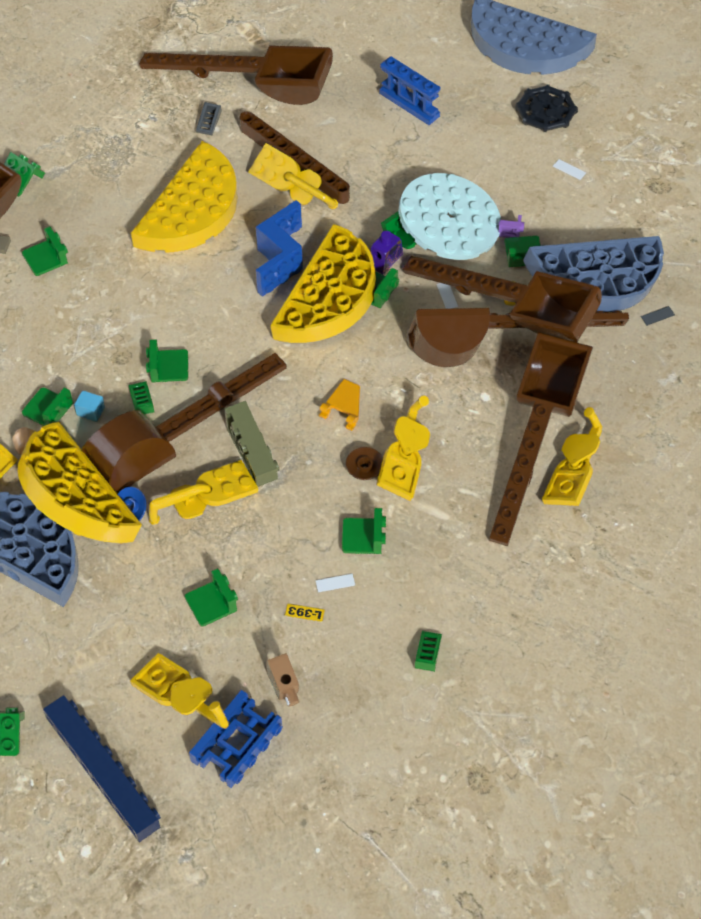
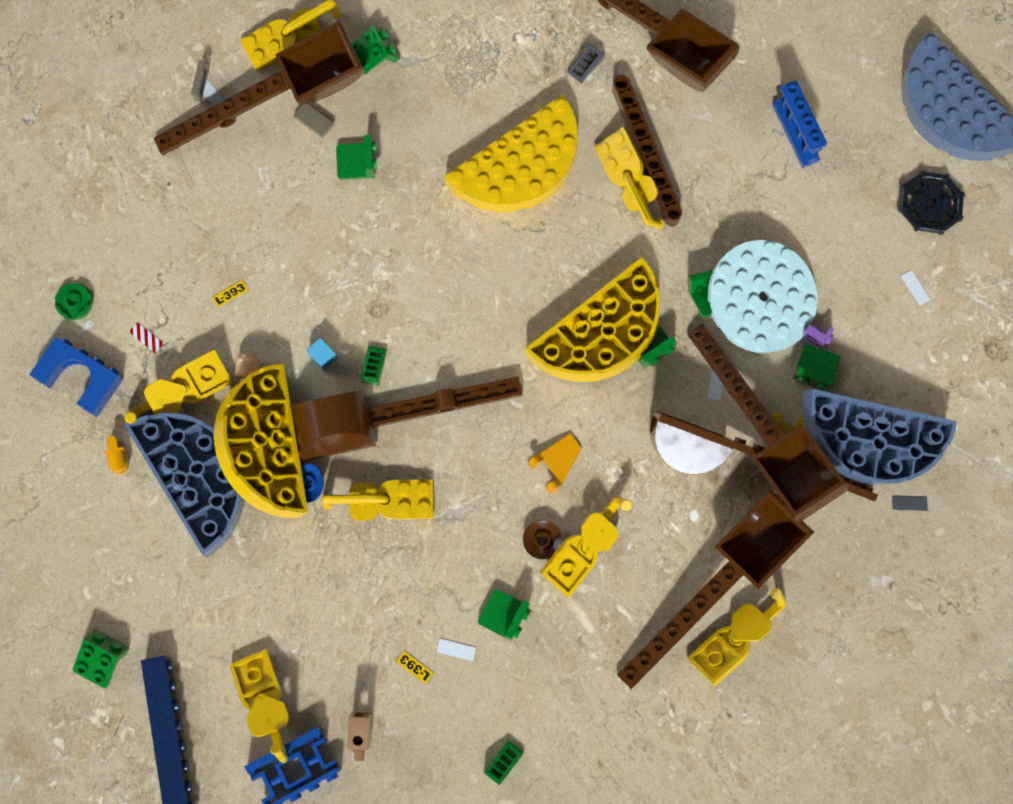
camera: 25 degrees right, 20 degrees up
green bracket [22,387,73,426] -> none
green bracket [146,339,189,383] -> none
green bracket [185,568,238,627] -> none
olive wedge [225,400,280,487] -> none
blue bracket [256,200,303,297] -> none
dark purple torso [371,231,403,275] -> none

